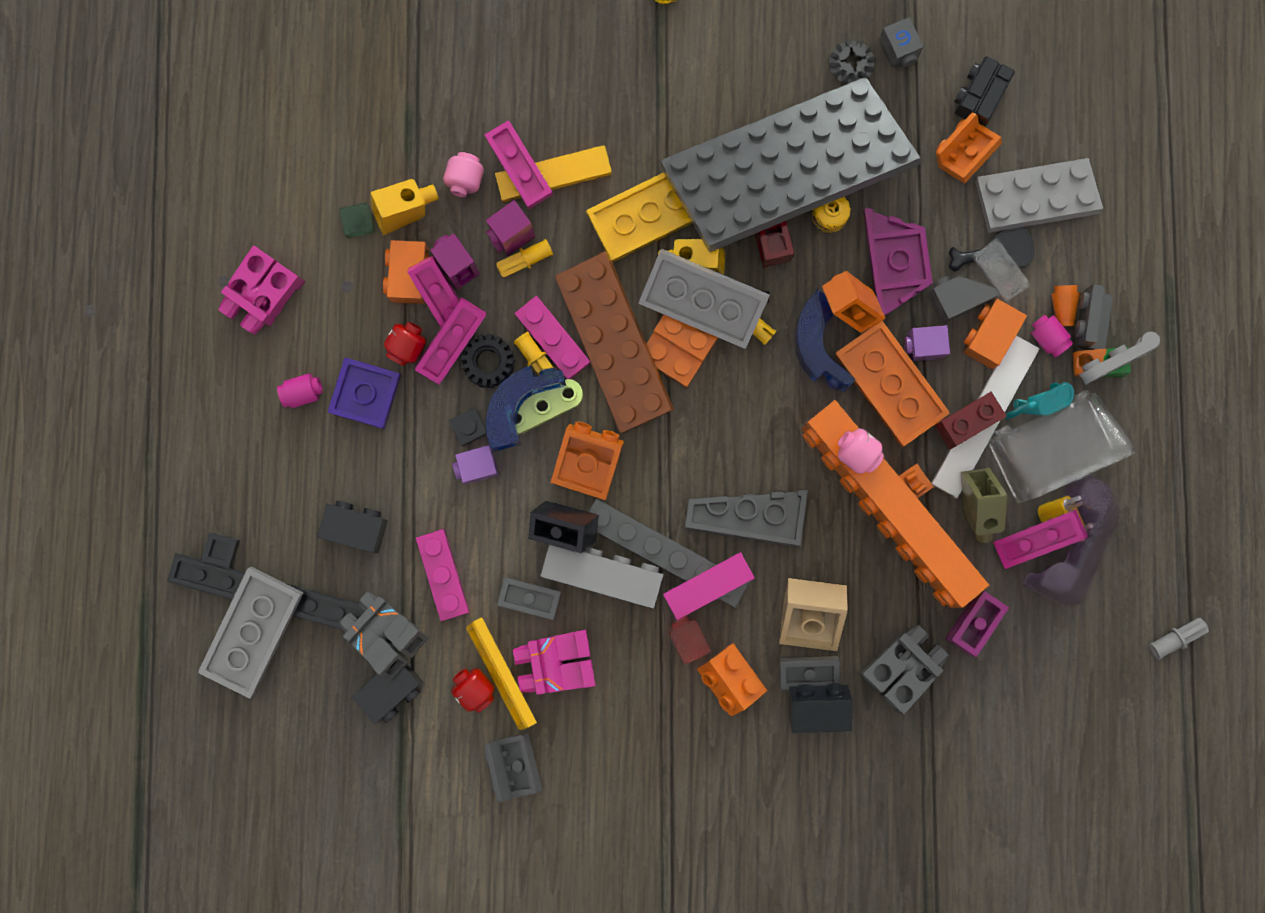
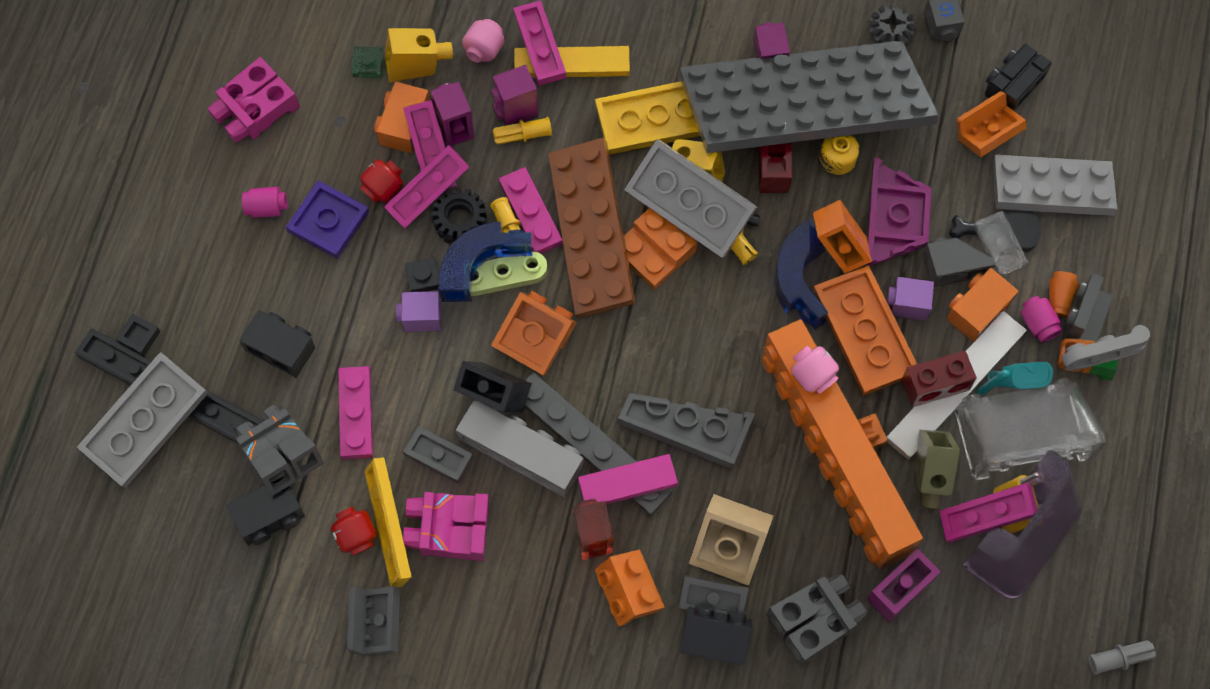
camera: 10 degrees right, 15 degrees down
none -> magenta brick [753,22,790,59]

